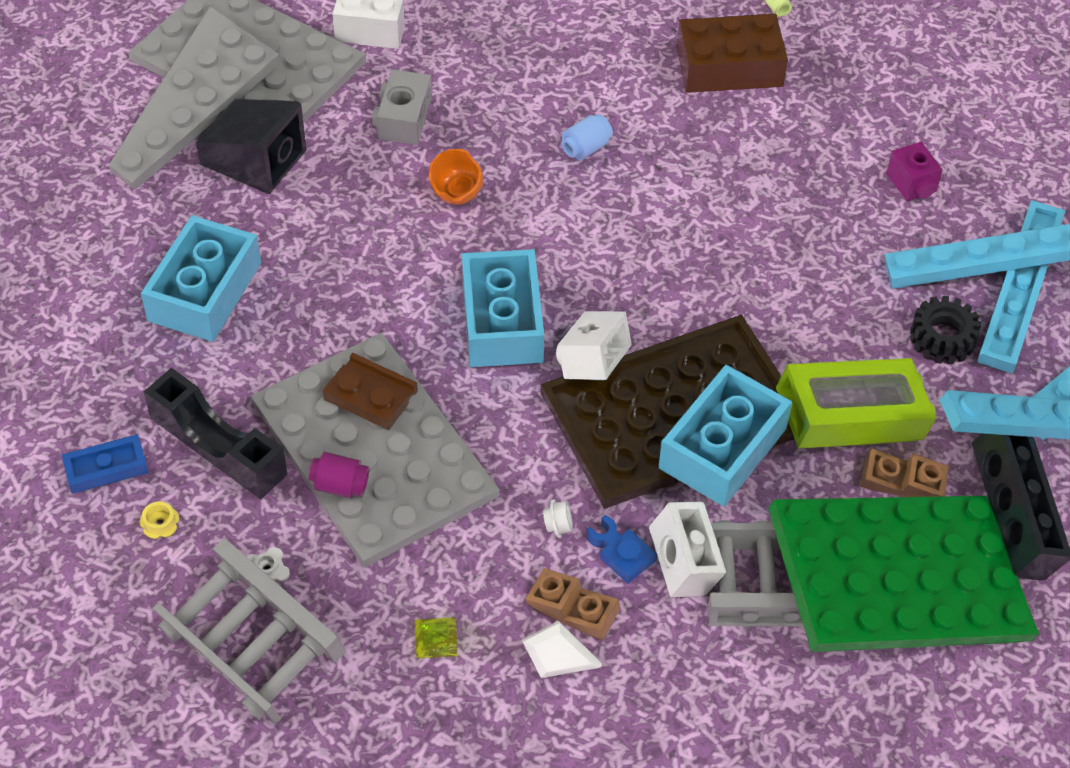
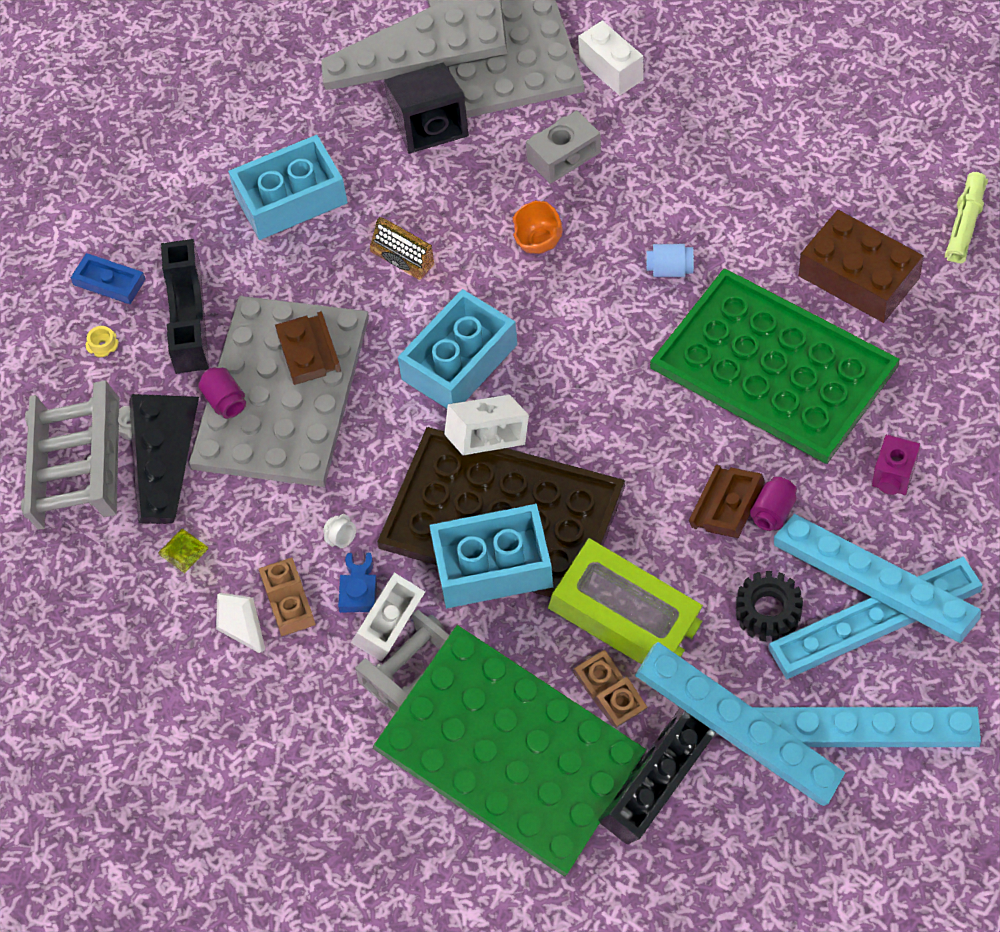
camera: 50 degrees right, 5 degrees up
none -> black wing [129,394,199,524]
none -> slope [370,217,435,280]
none -> green plate [650,268,900,464]
none -> reddish brown plate [689,465,765,538]
none -> magenta brick [750,477,797,531]

